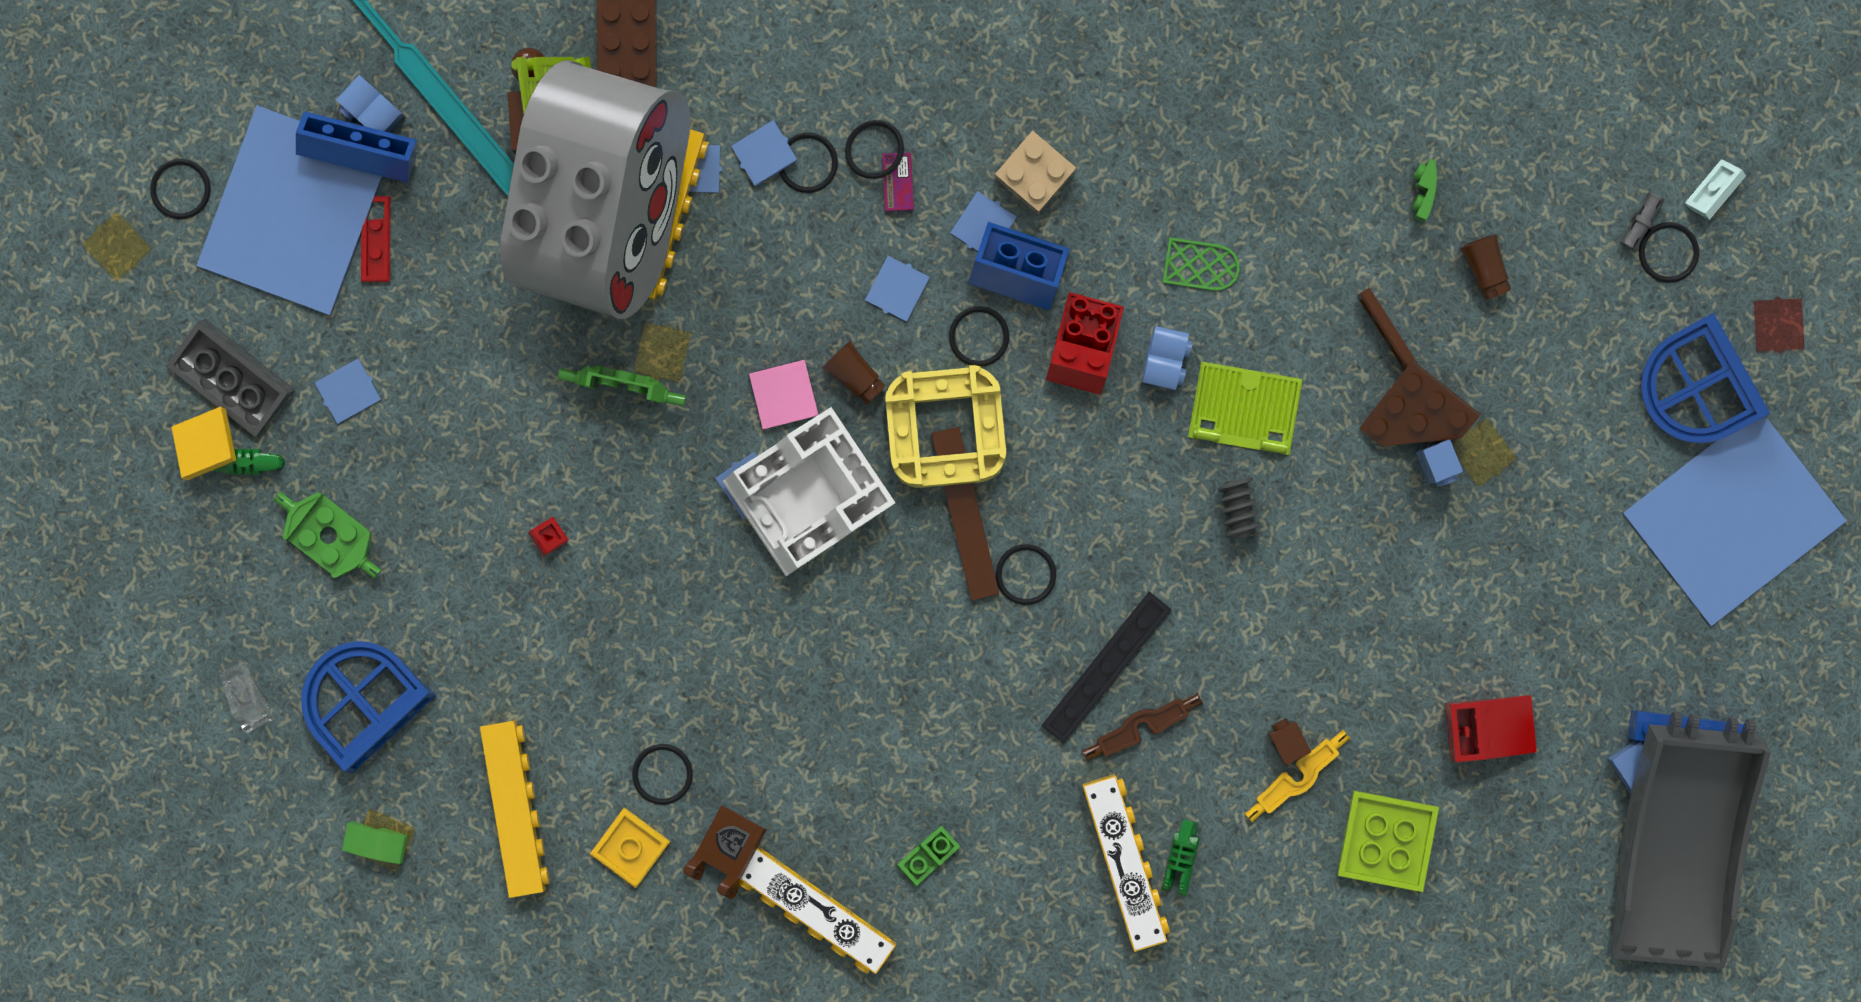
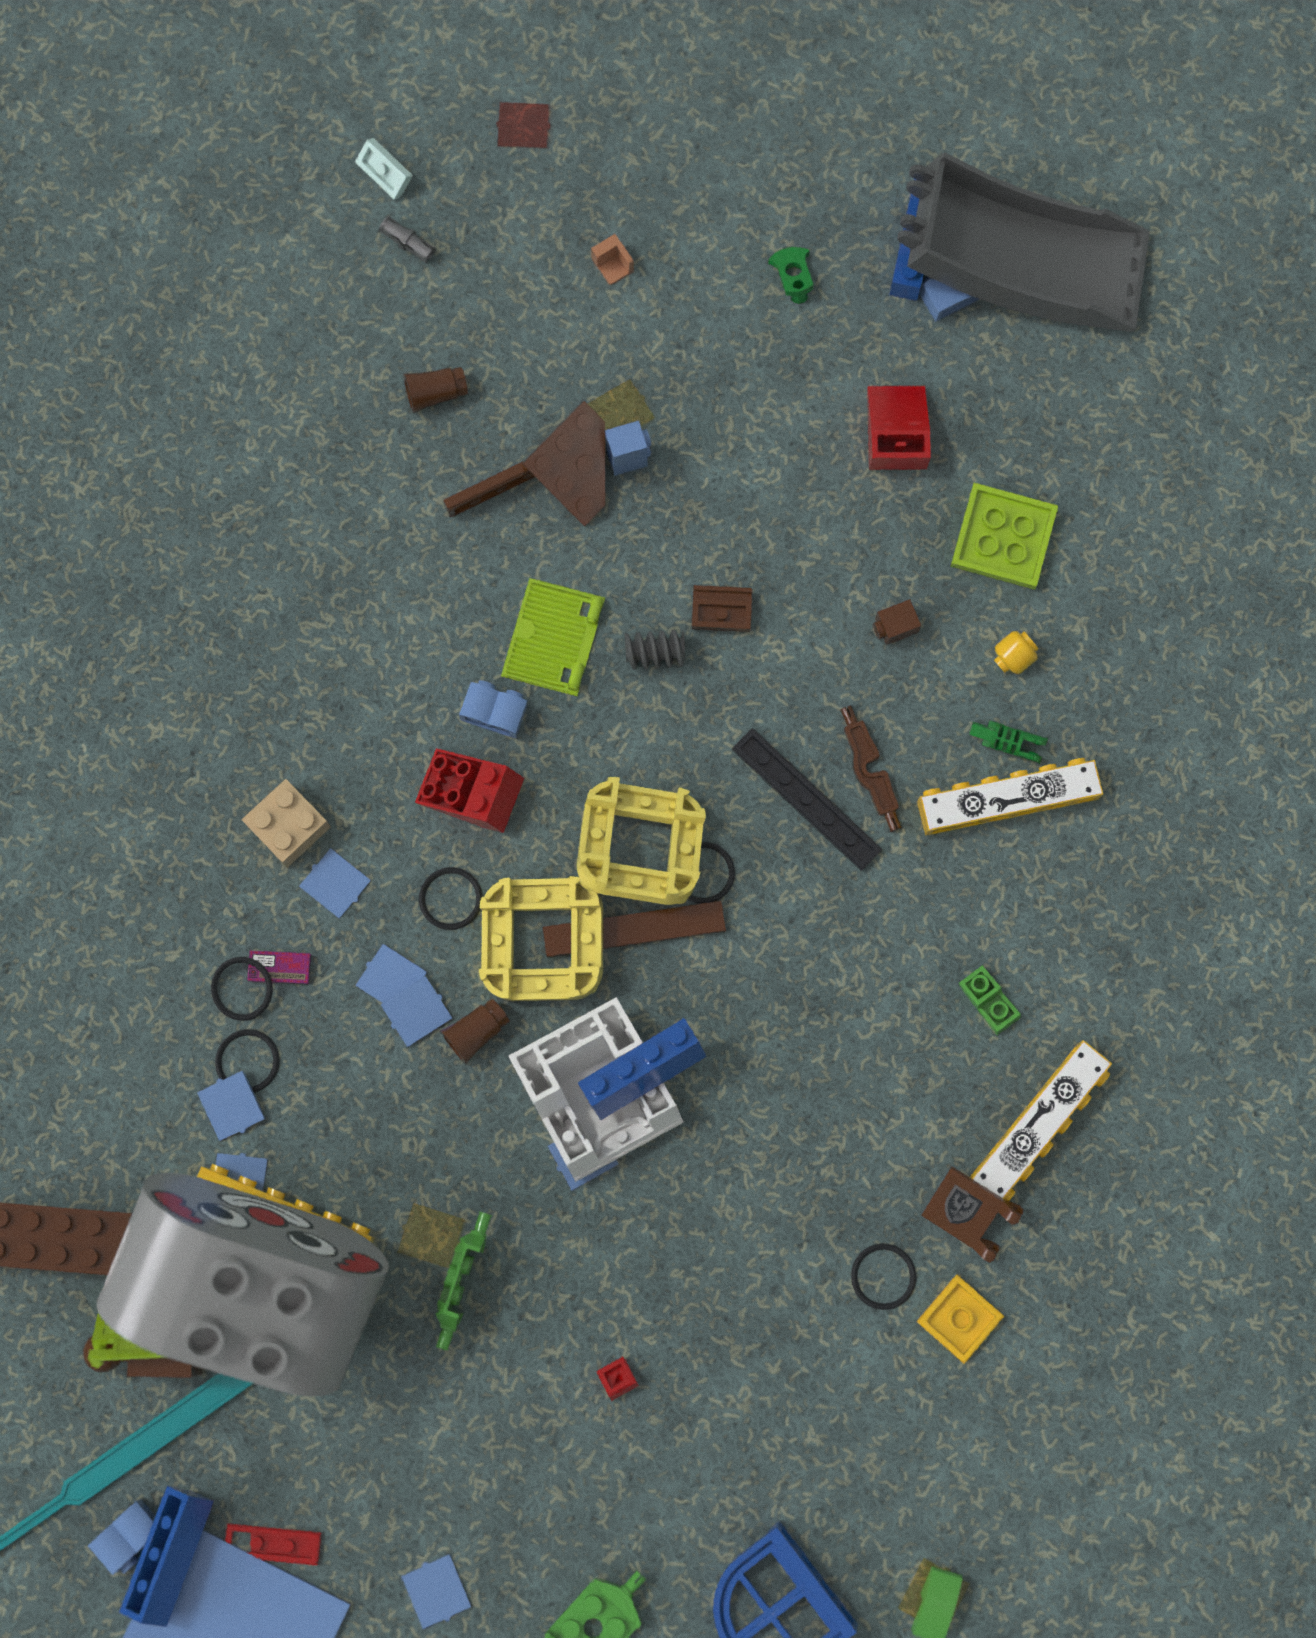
camera: 90 degrees left, 10 degrees down
yellow brick [480,720,550,898] -> none
bright pink tile [749,360,819,430] -> none
blue slope [968,222,1070,310] -> none
bright green window [1162,237,1240,291] -> none
yellow piece [1244,729,1351,823] -> none
bright green slope [1411,158,1437,223] -> none
medium blue piece [1623,416,1847,626] -> none
black tyre [1639,222,1699,283] -> none
blue window [1641,313,1770,443] -> none
none -> medium blue piece [381,976,452,1047]
none -> light yellow plate [577,777,706,905]
none -> blue brick [578,1018,707,1120]
none -> nougat panel [591,234,634,285]
none -> reddish brown plate [692,585,752,632]
none -> green piece [768,247,814,304]
none -> yellow head [994,631,1039,675]

